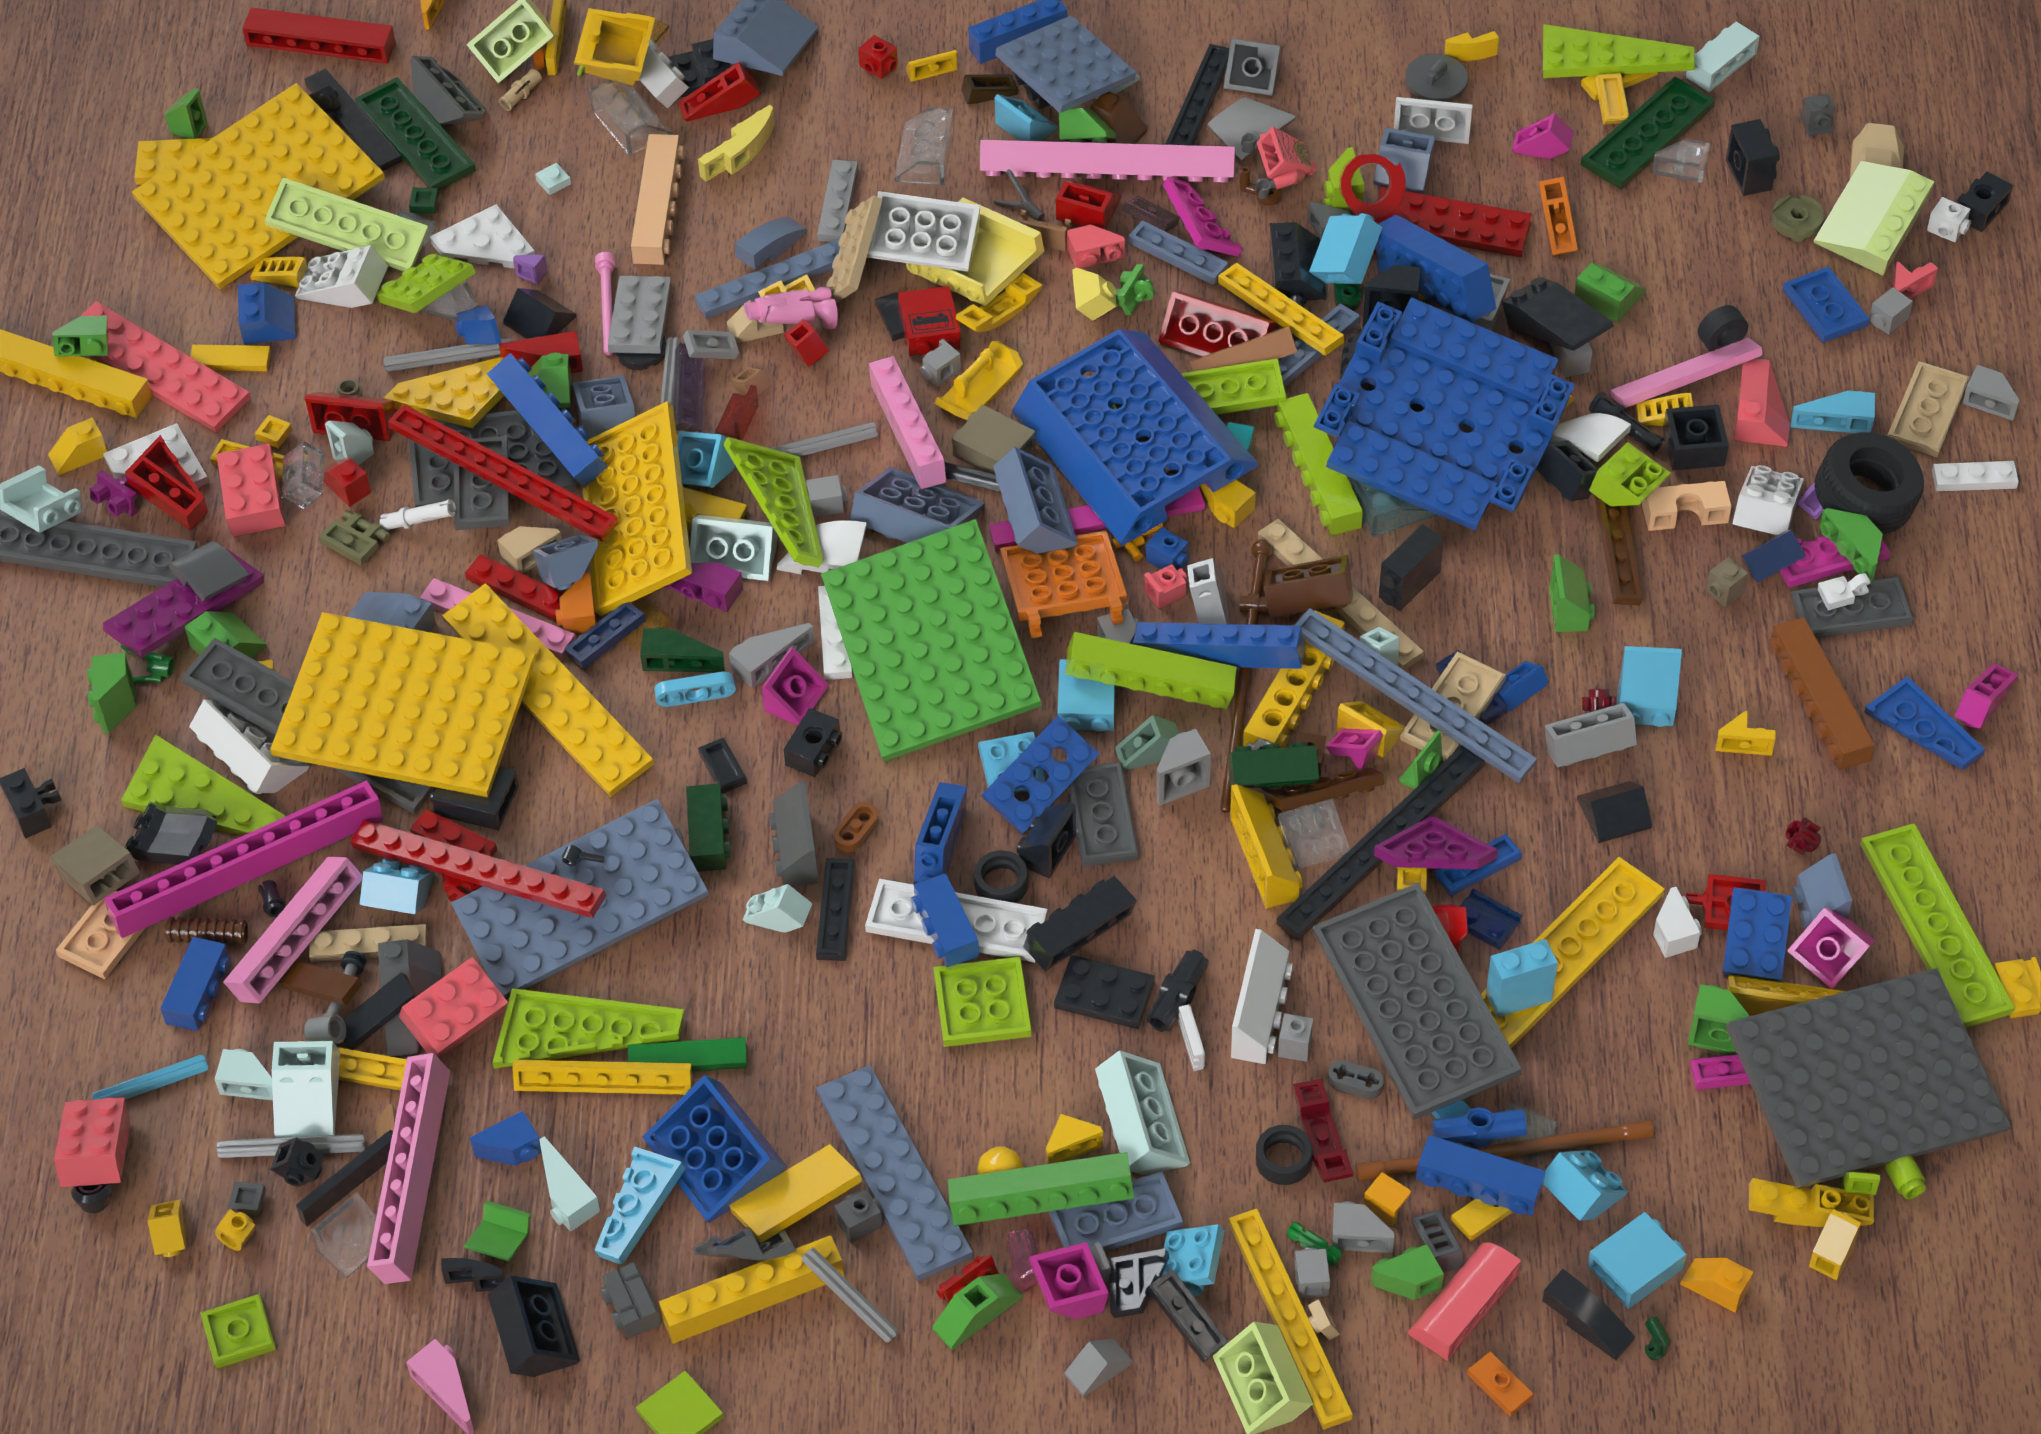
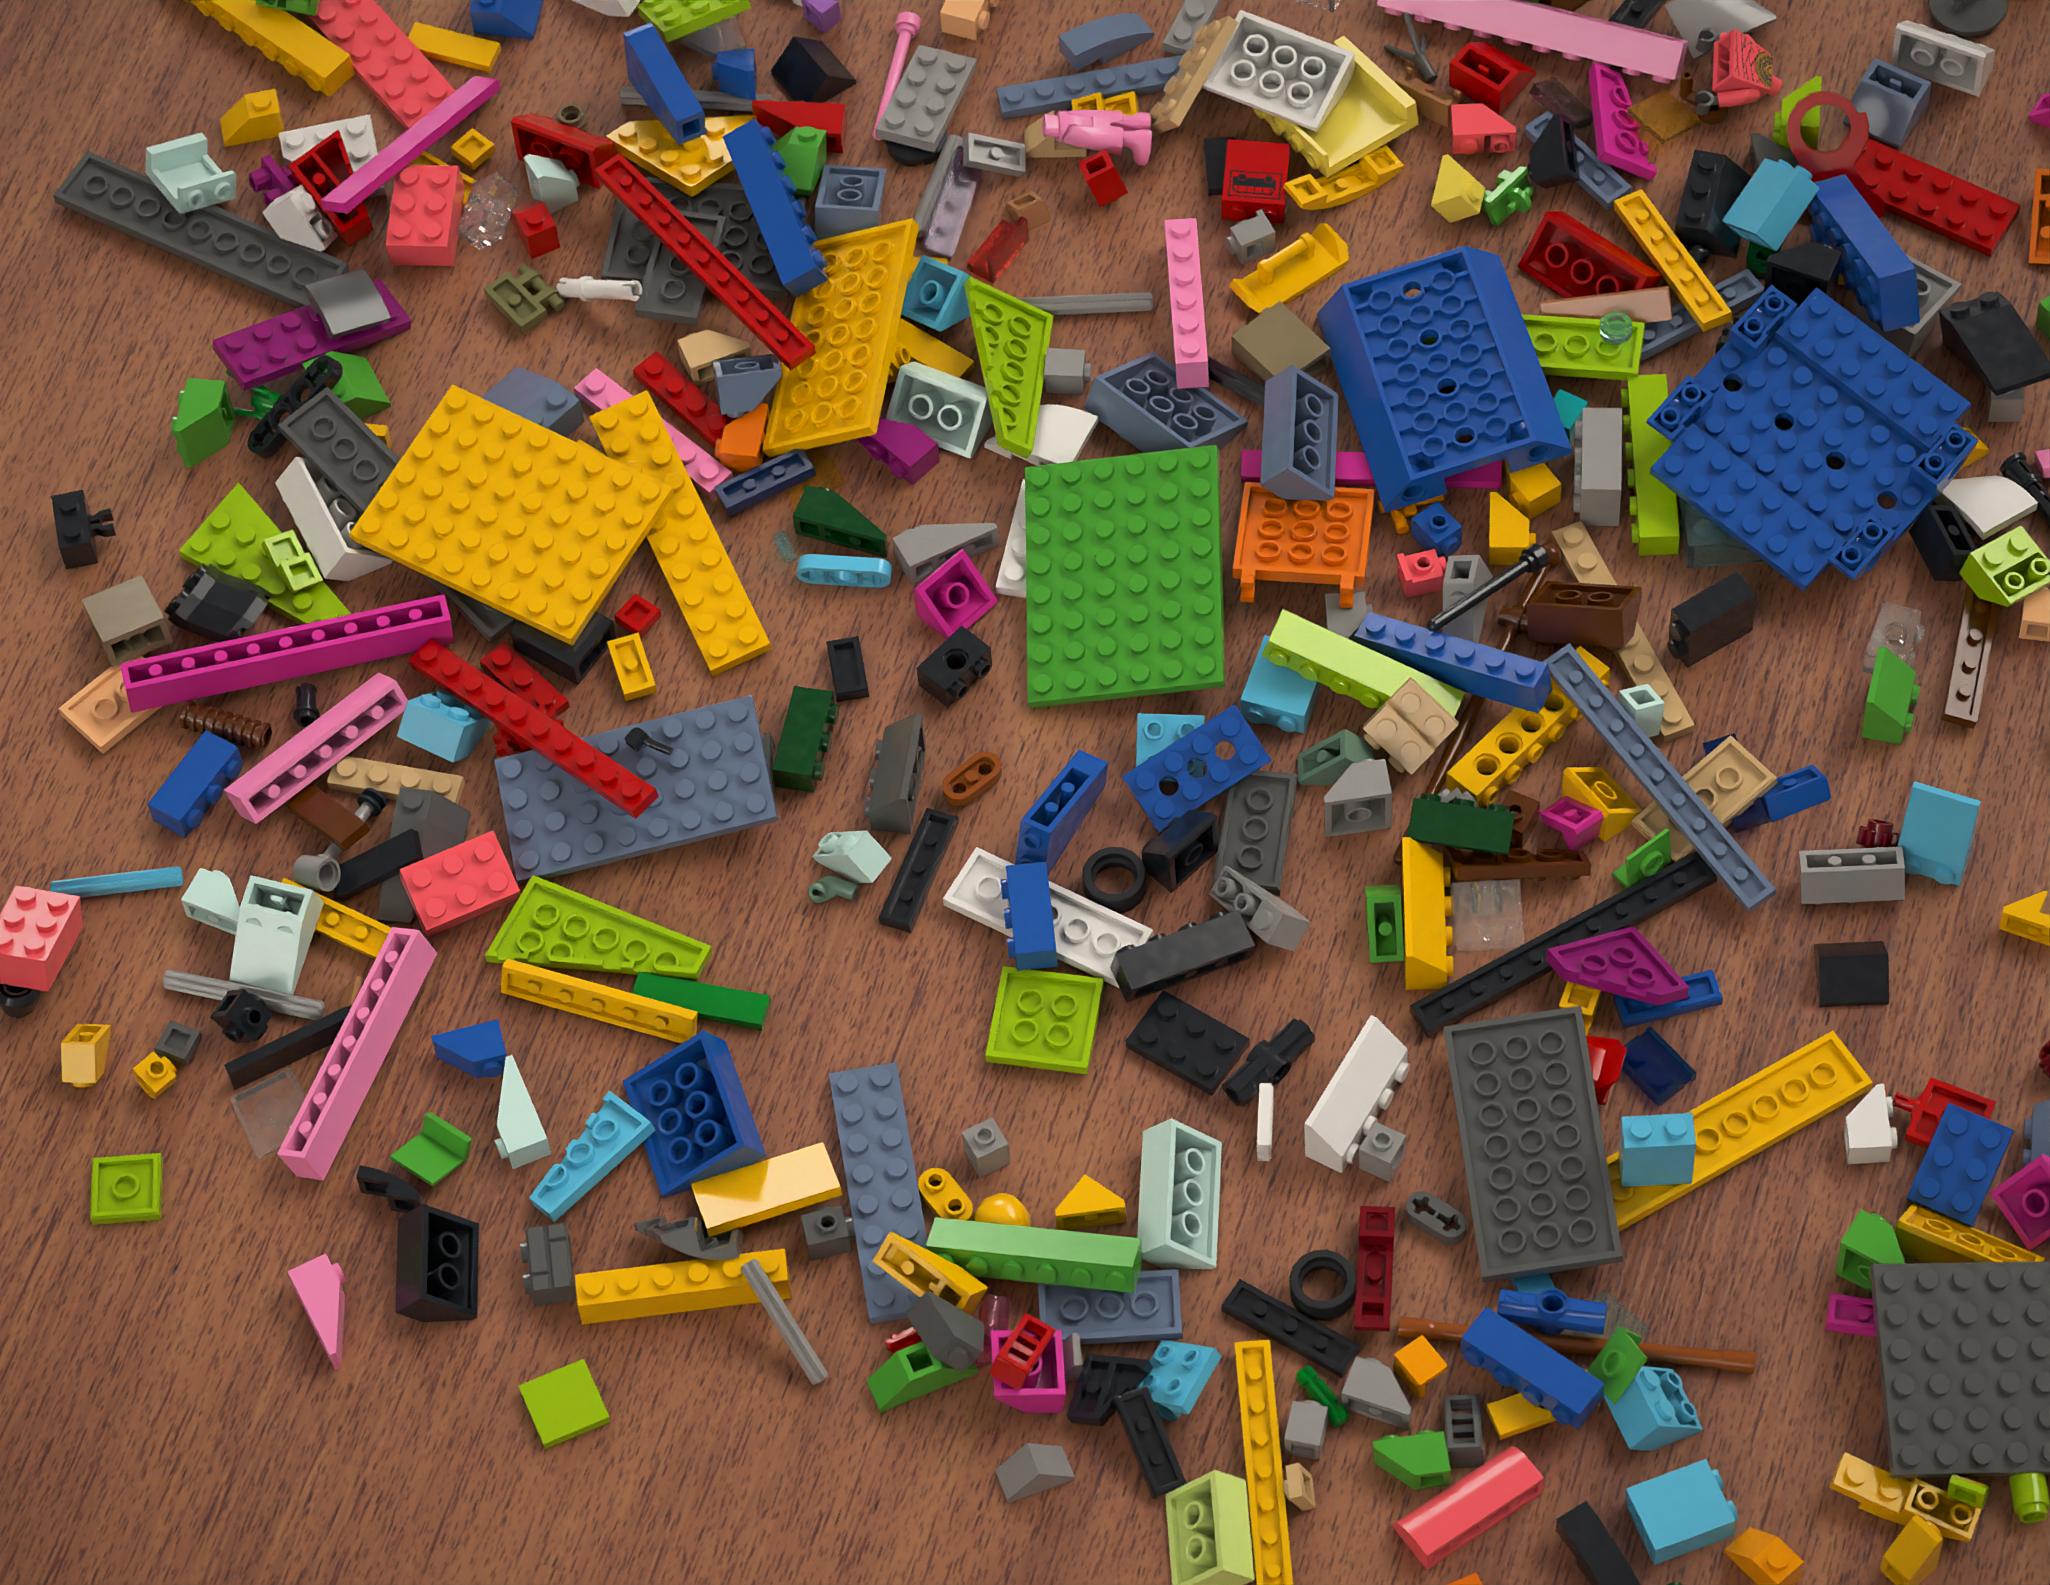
camera: 20 degrees right, 5 degrees up
none -> black beam [247,355,343,458]
none -> white slope [262,184,338,251]
none -> lime slope [262,529,323,593]
none -> dark pink tile [321,76,501,214]
none -> yellow plate [607,633,657,701]
none -> red plate [614,593,662,639]
none -> blue slope [623,22,706,145]
none -> clear light blue tile [772,530,798,564]
none -> sand green arm [807,876,859,903]
none -> yellow slope [872,1232,988,1316]
none -> dark grey slope [906,1291,984,1373]
none -> yellow plate [918,1168,974,1221]
none -> light grey brick [962,1117,1011,1178]
none -> red slope [990,1312,1056,1390]
none -> light grey slope [1209,865,1311,951]
none -> black tile [1221,1279,1361,1378]
none -> tan plate [1363,677,1459,775]
none -> bright green slope [1365,884,1404,963]
none -> black piece [1427,543,1549,632]
none -> yellow slope [1489,492,1536,565]
none -> black slope [1527,113,1580,189]
none -> light grey brick [1573,407,1622,526]
none -> bright green piece [1588,1326,1648,1404]
none -> clear light blue tile [1600,312,1632,344]
none -> clear yellow piece [1627,89,1701,144]
none -> clear brick [1862,601,1926,675]

